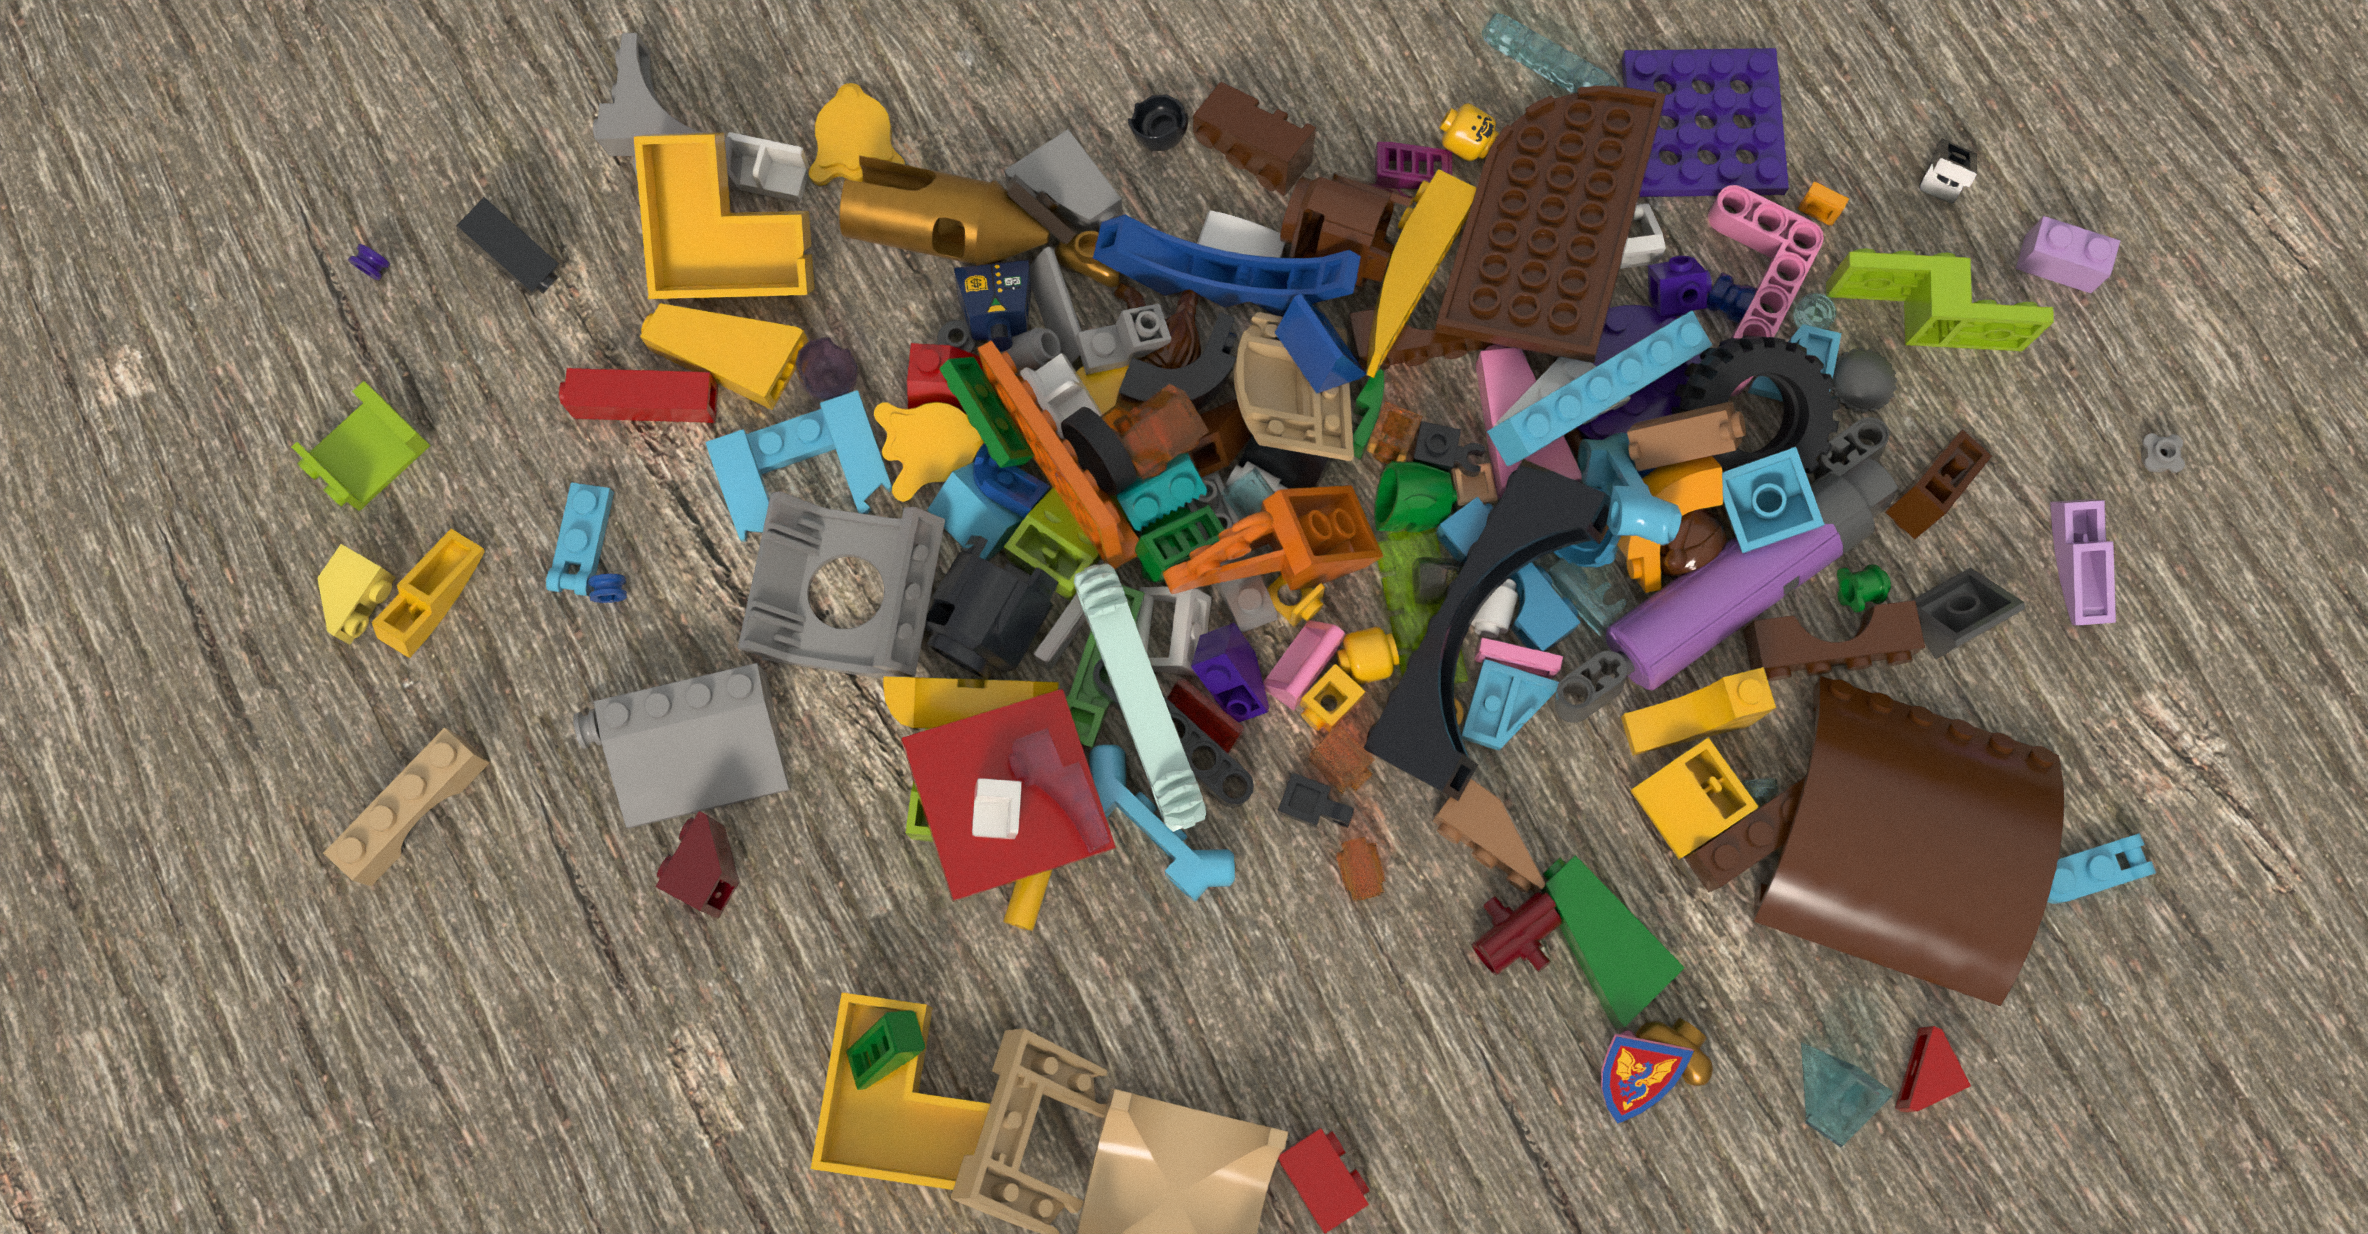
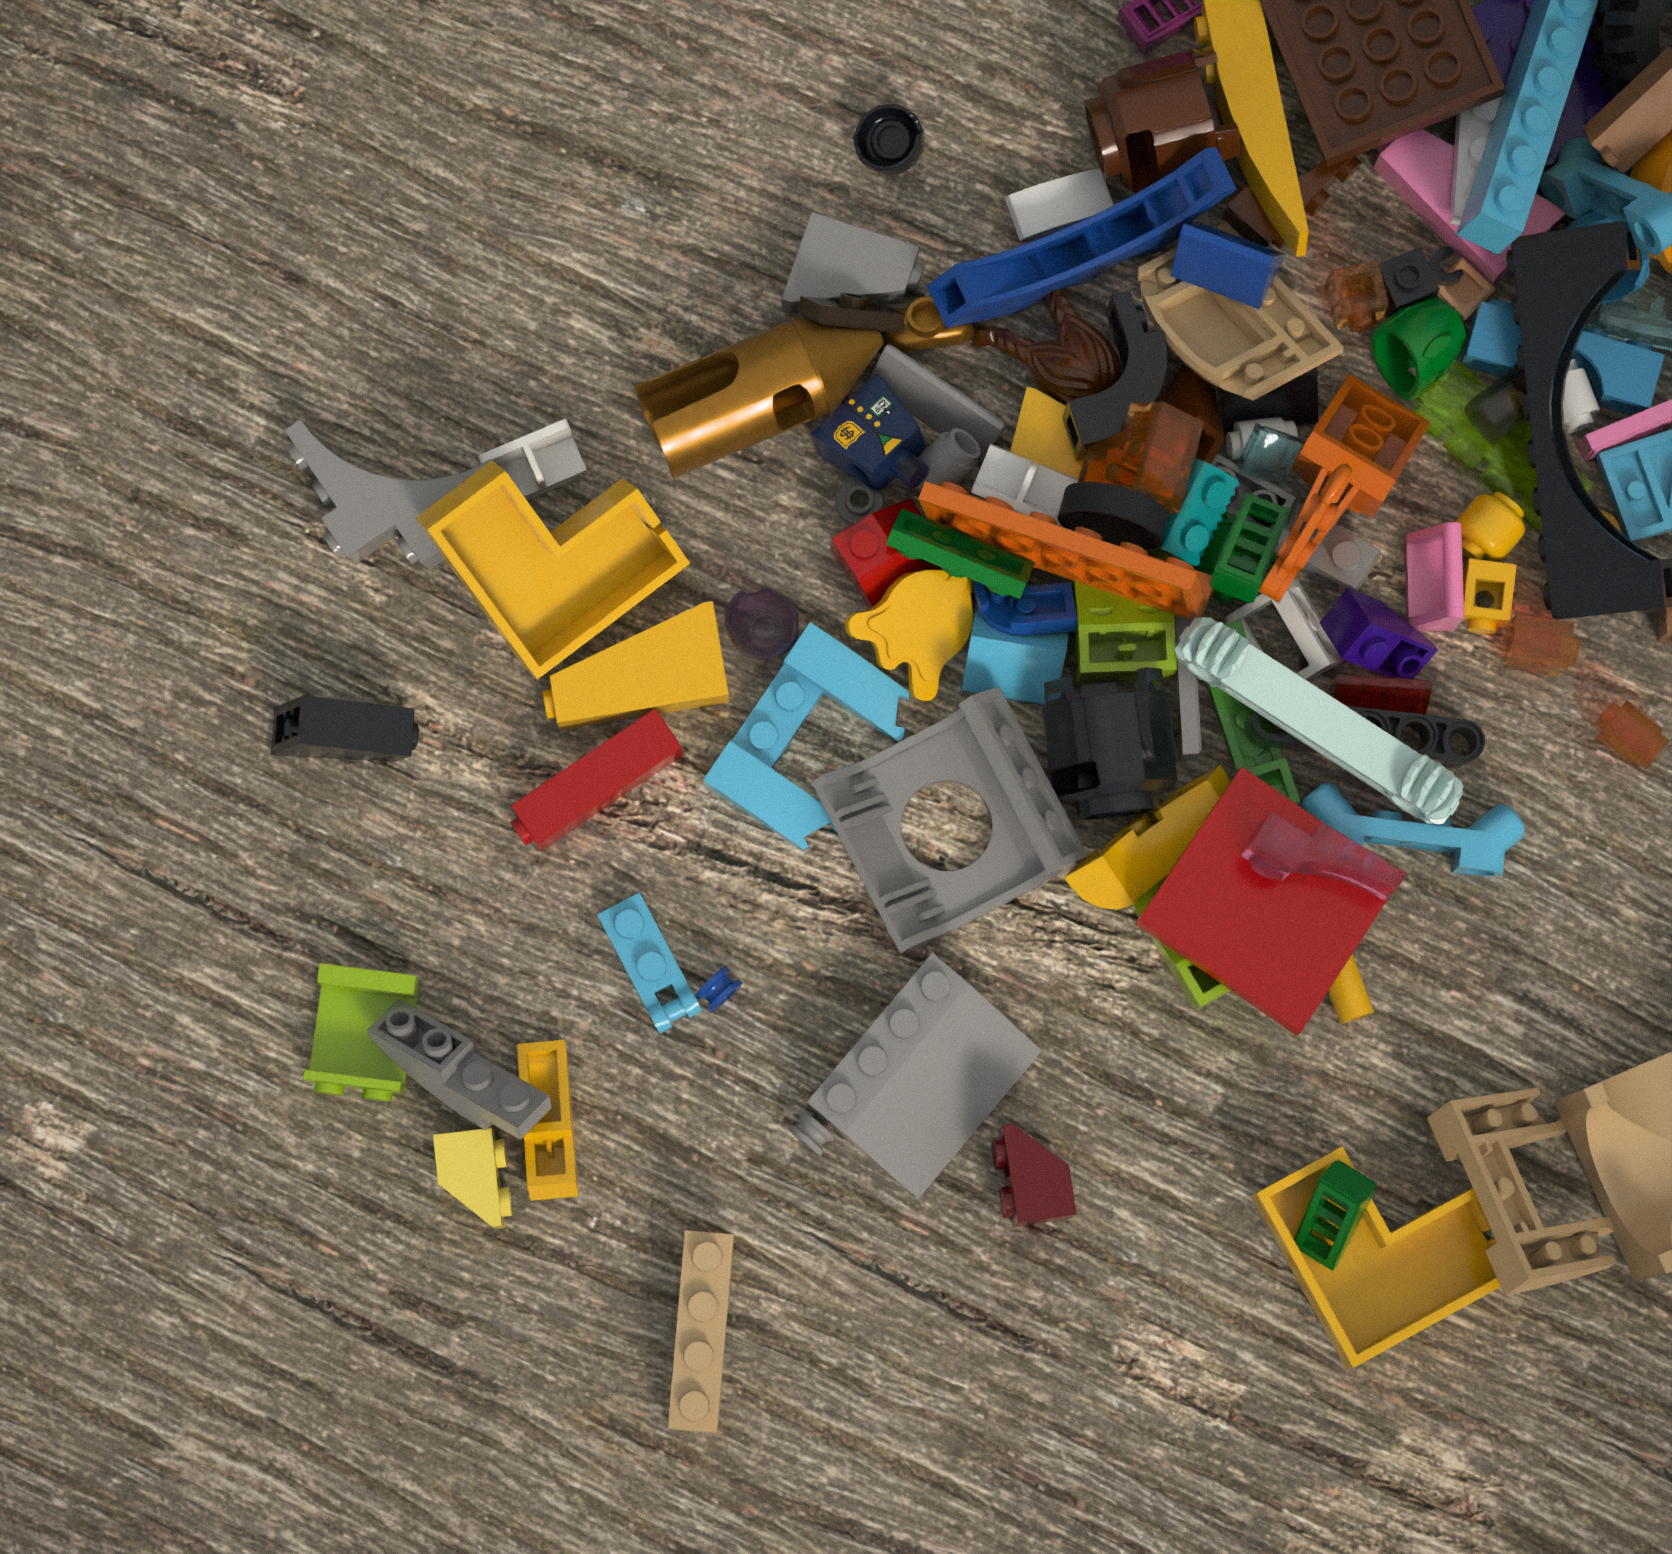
camera: 40 degrees left, 5 degrees up
dark purple bush [348,244,390,281] -> none
yellow tile [808,83,905,186] -> none
white panel [972,778,1022,839] -> none
light grey slope [1075,303,1172,375] -> none
reddish brown wedge [1193,82,1316,196] -> none
yellow bracket [1267,575,1325,627] -> none
black plate [1278,772,1354,828] -> none
green slope [1353,368,1384,460] -> none
none -> light grey slope [367,999,552,1140]

